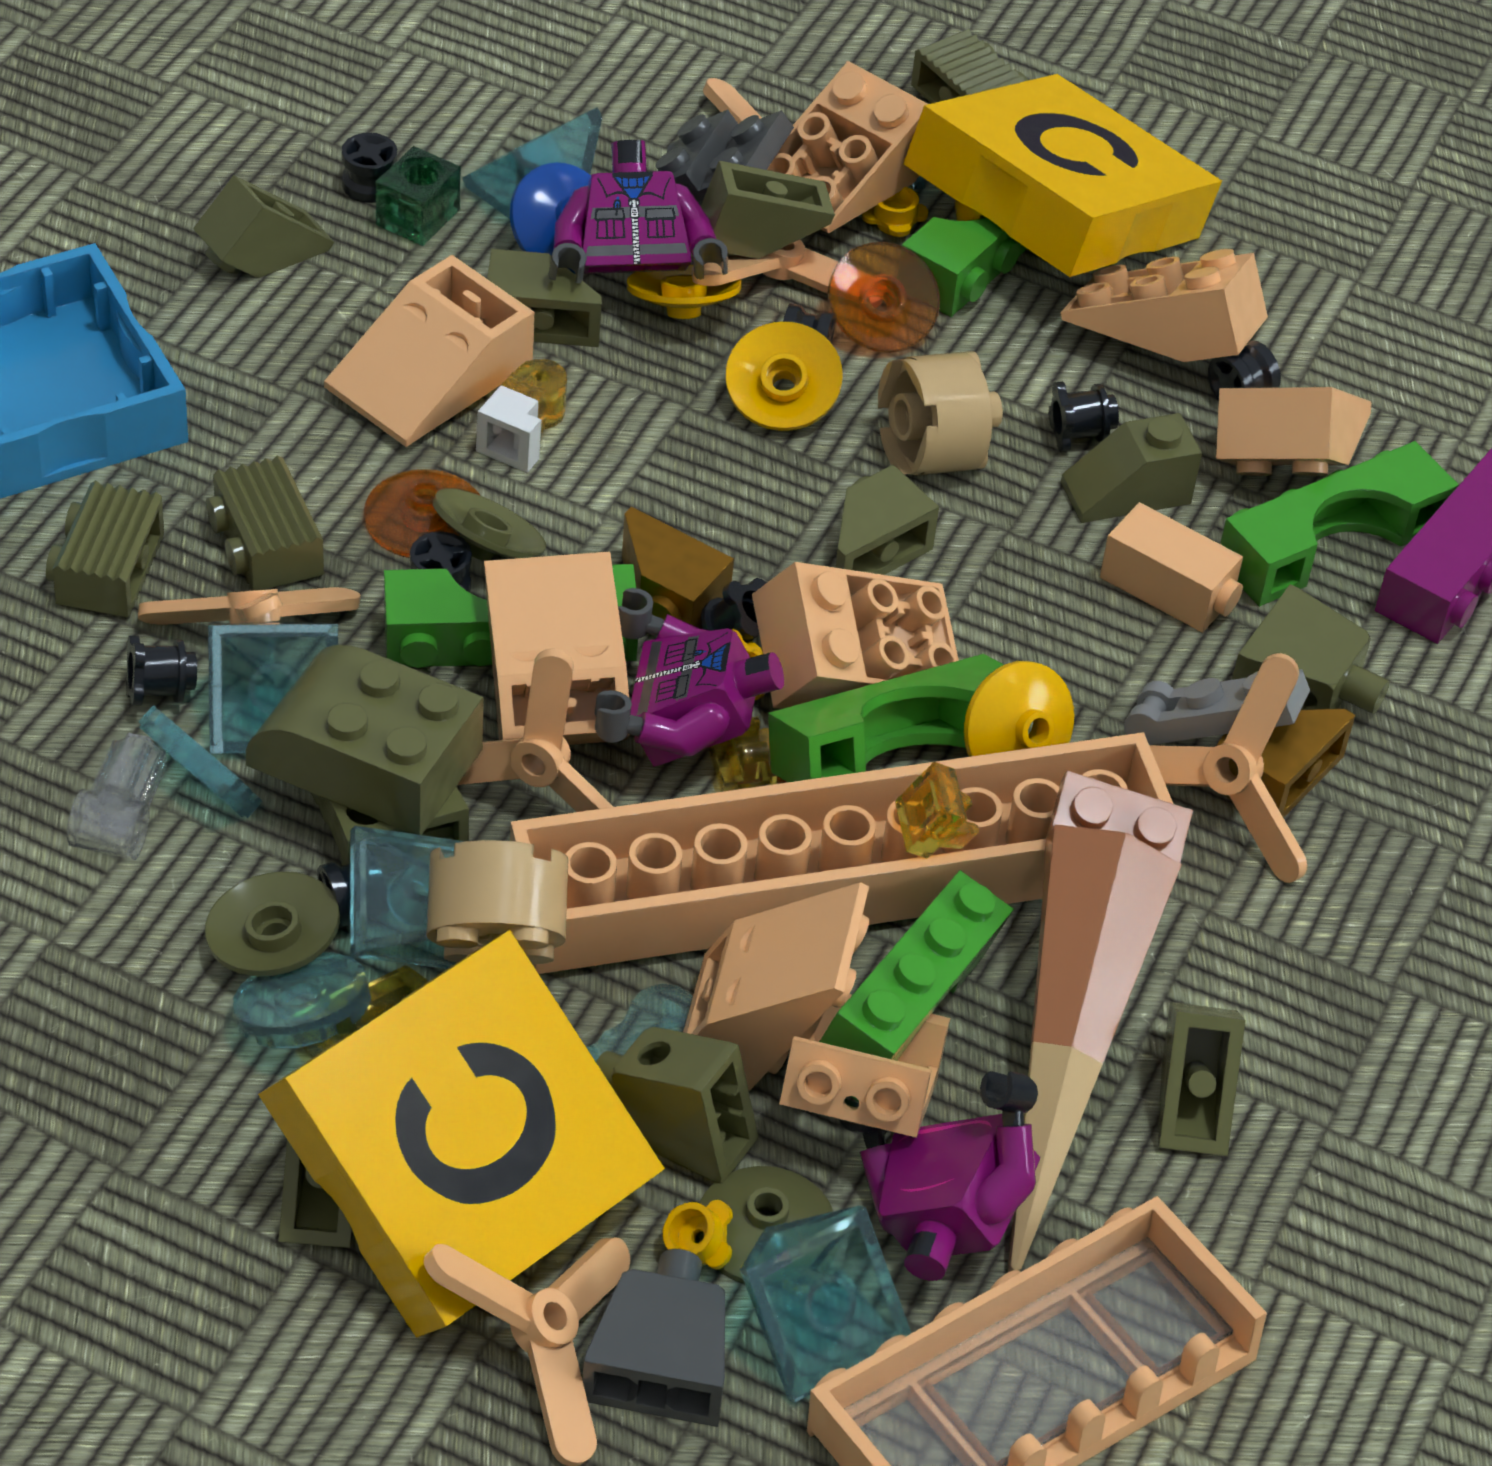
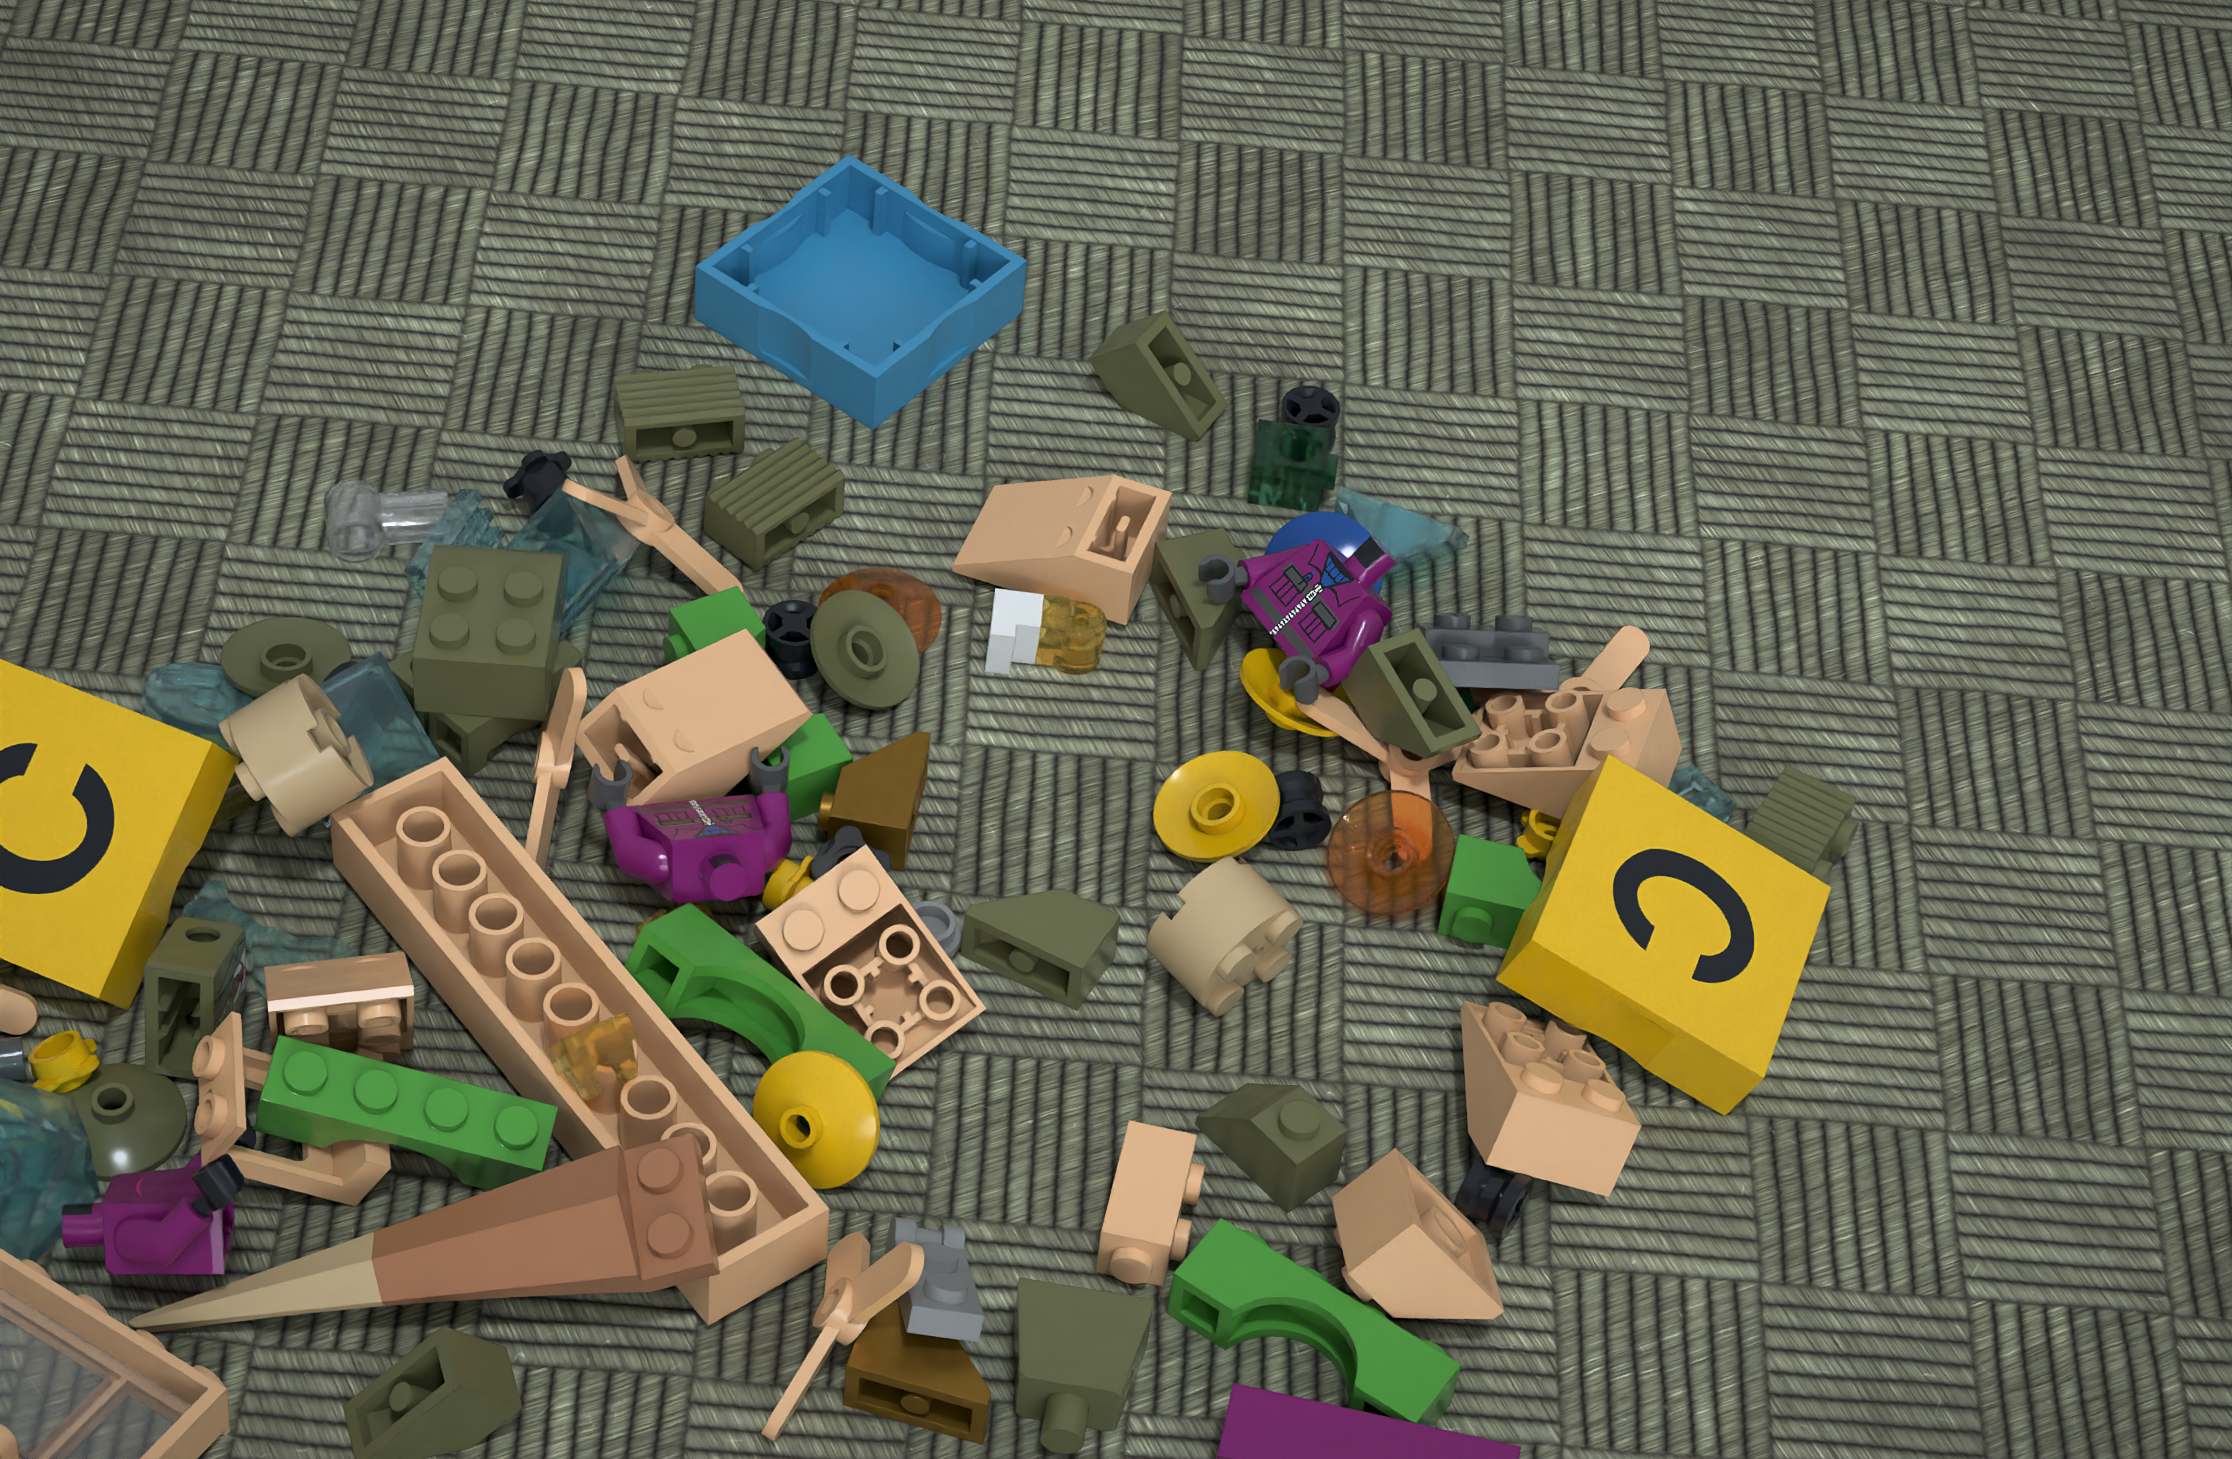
camera: 65 degrees right, 0 degrees up
black brick [1048,381,1119,452] -> none

